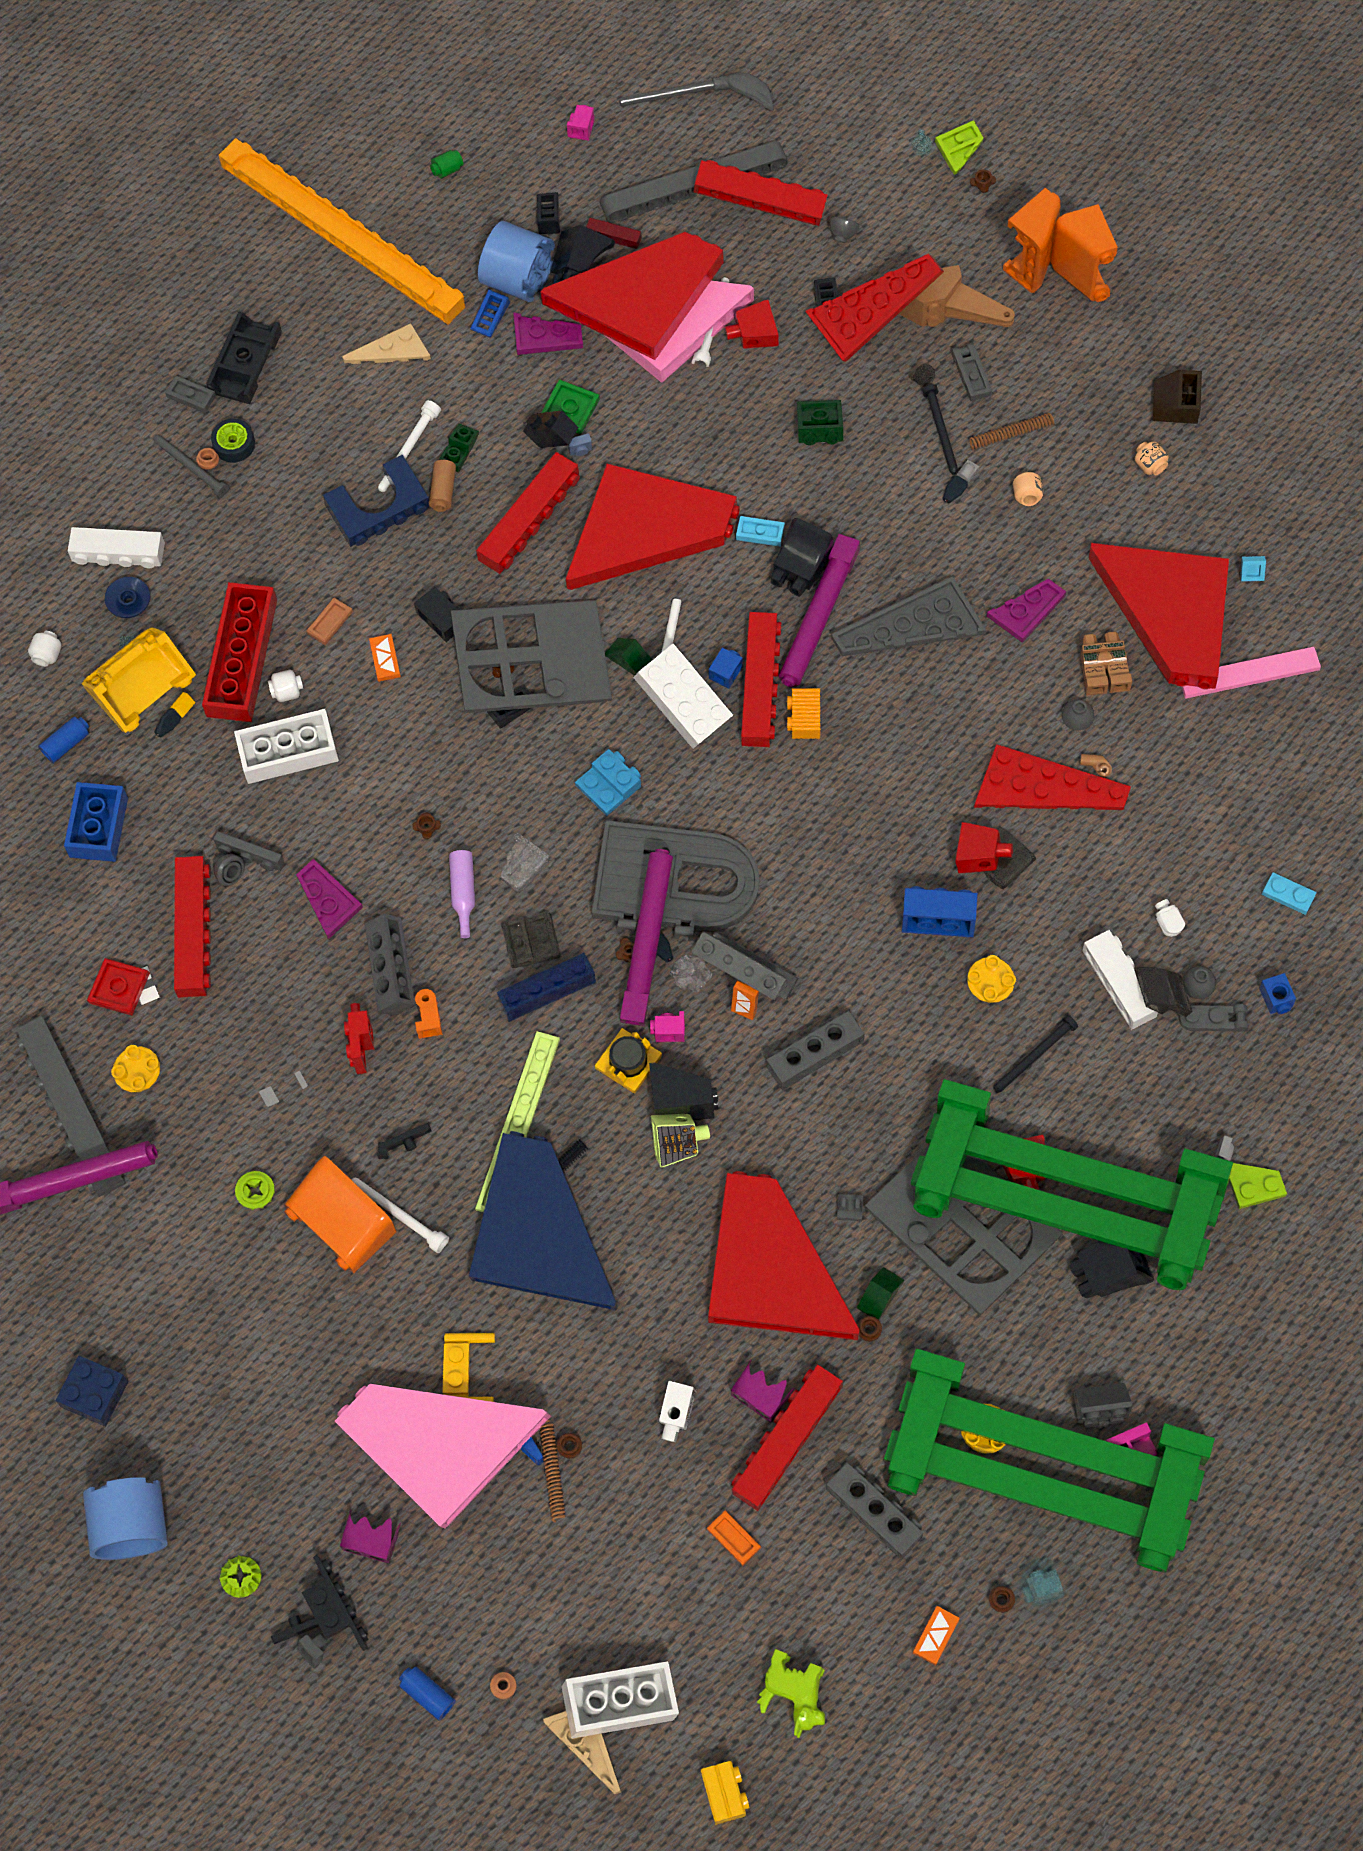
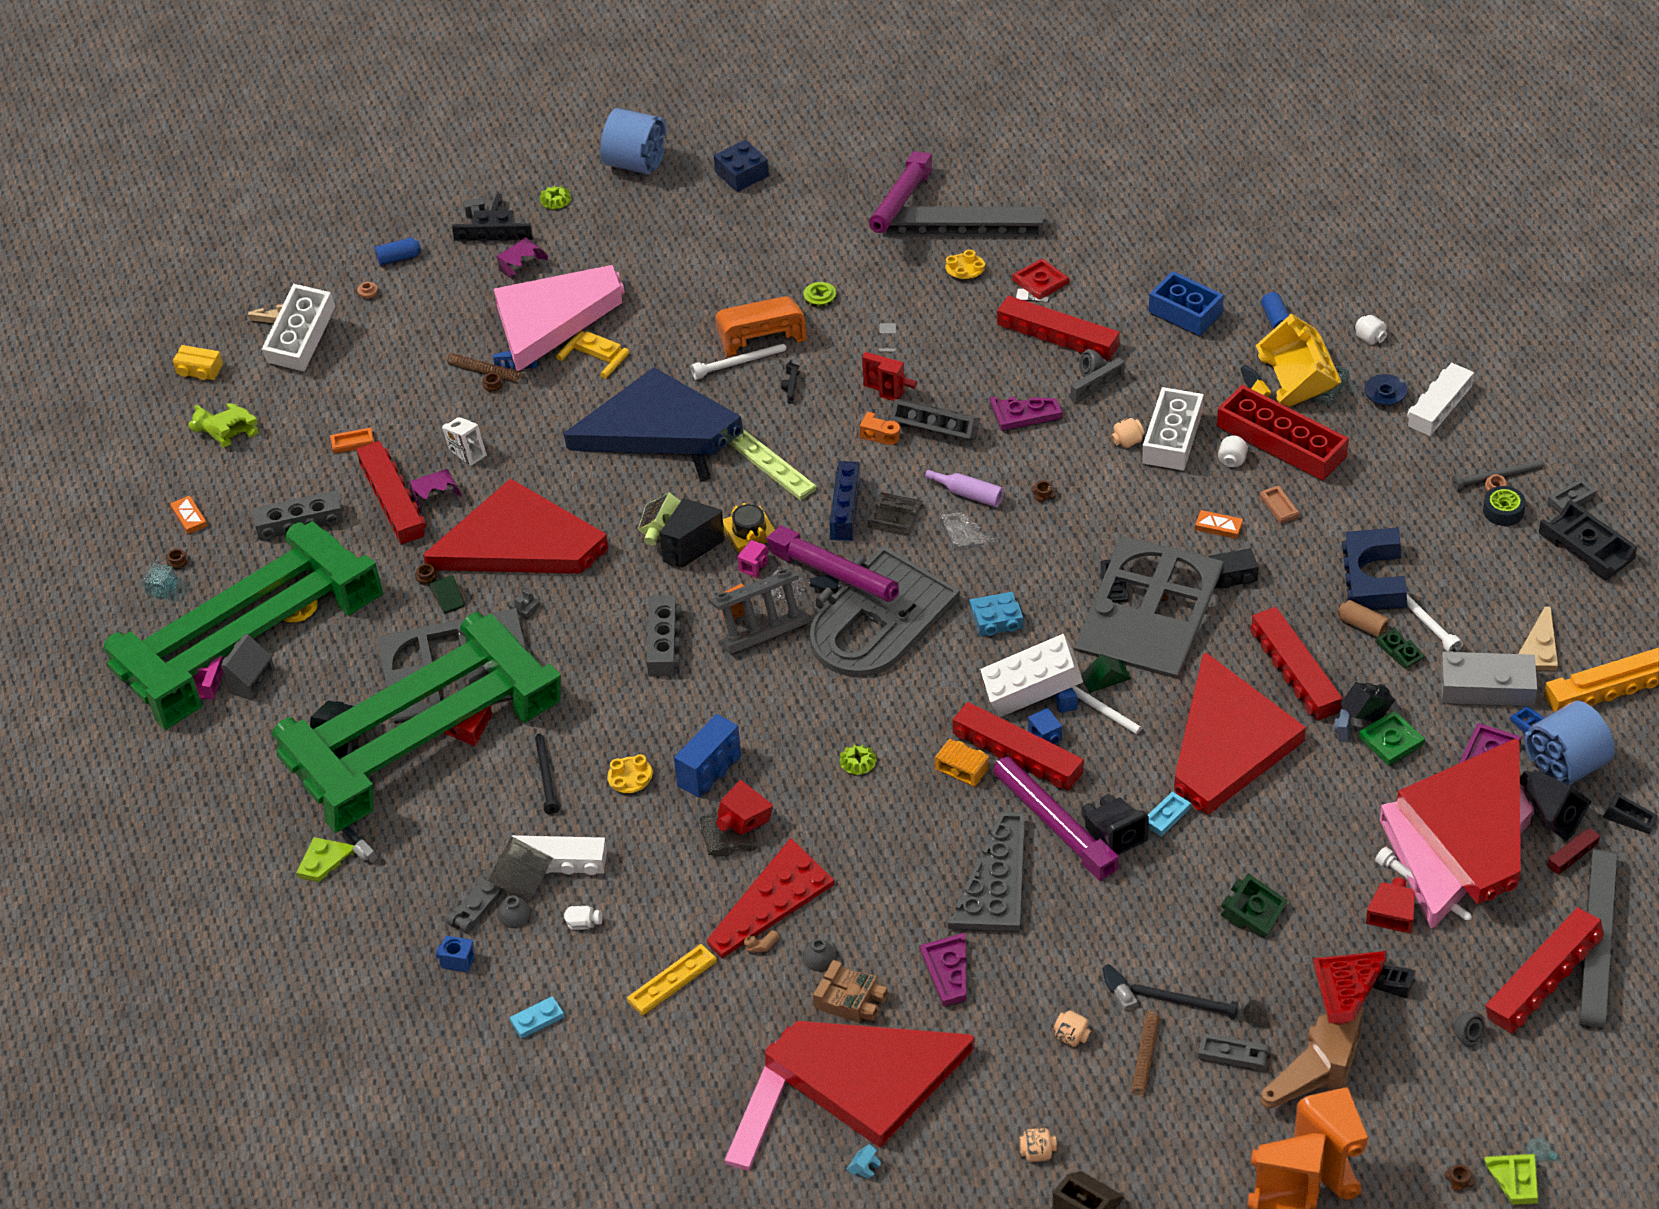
camera: 120 degrees right, 20 degrees down
none -> yellow tile [627,944,717,1016]
none -> lime gear [840,744,876,775]
none -> light nougat head [1111,417,1145,449]
none -> light grey brick [1440,652,1537,706]

